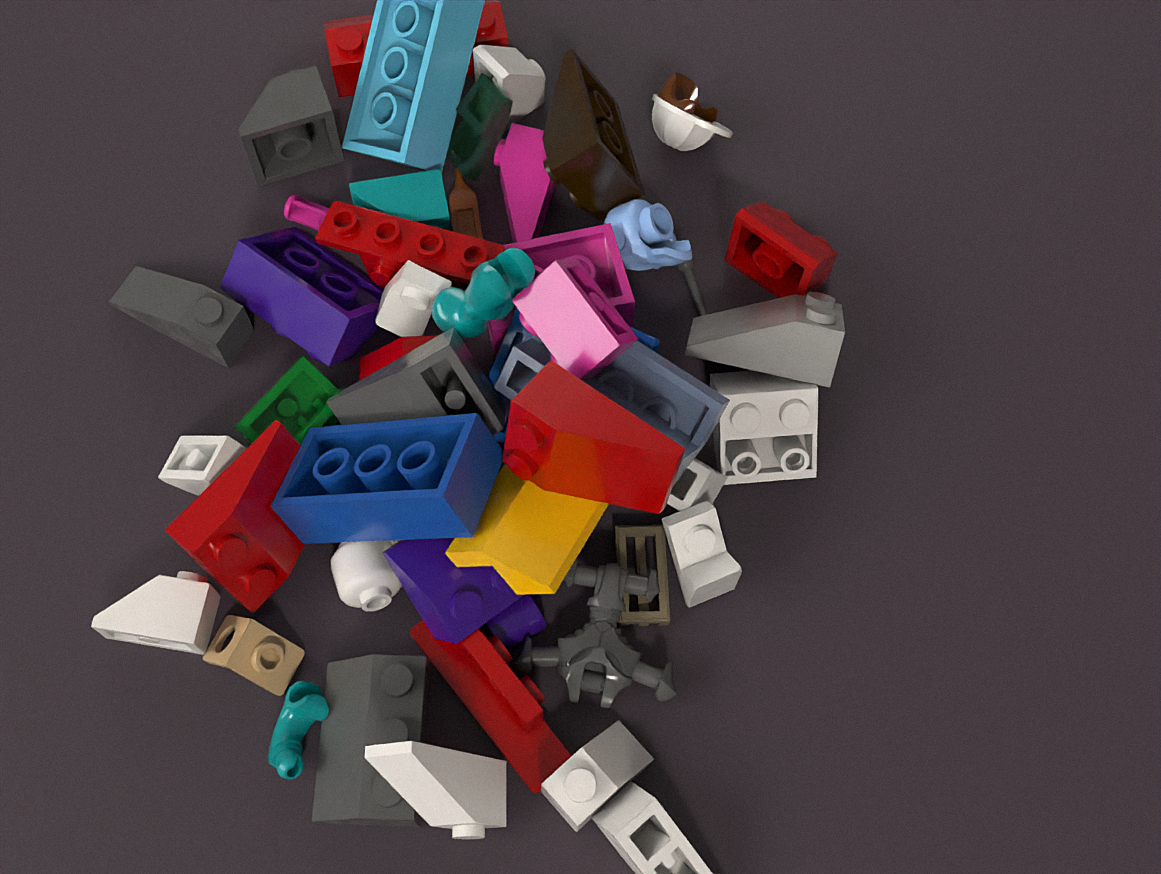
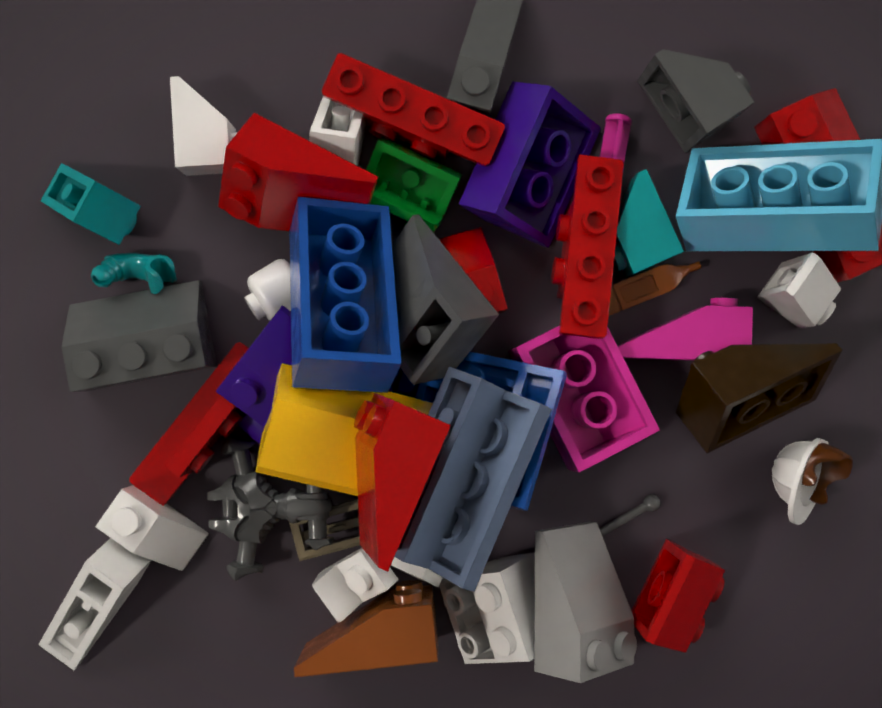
camera: 80 degrees right, 20 degrees up
tan bracket [203,615,305,696] -> none
white slope [365,741,506,839] -> none
white slope [375,260,452,337] -> none
teal piece [431,248,535,338] -> none
slope [446,73,513,181] -> none
brick [511,257,638,381] -> none
light blue head [604,199,693,271] -> none
none -> teal slope [41,163,141,245]
none -> dark orange slope [294,580,438,678]
none -> red bracket [322,53,505,167]

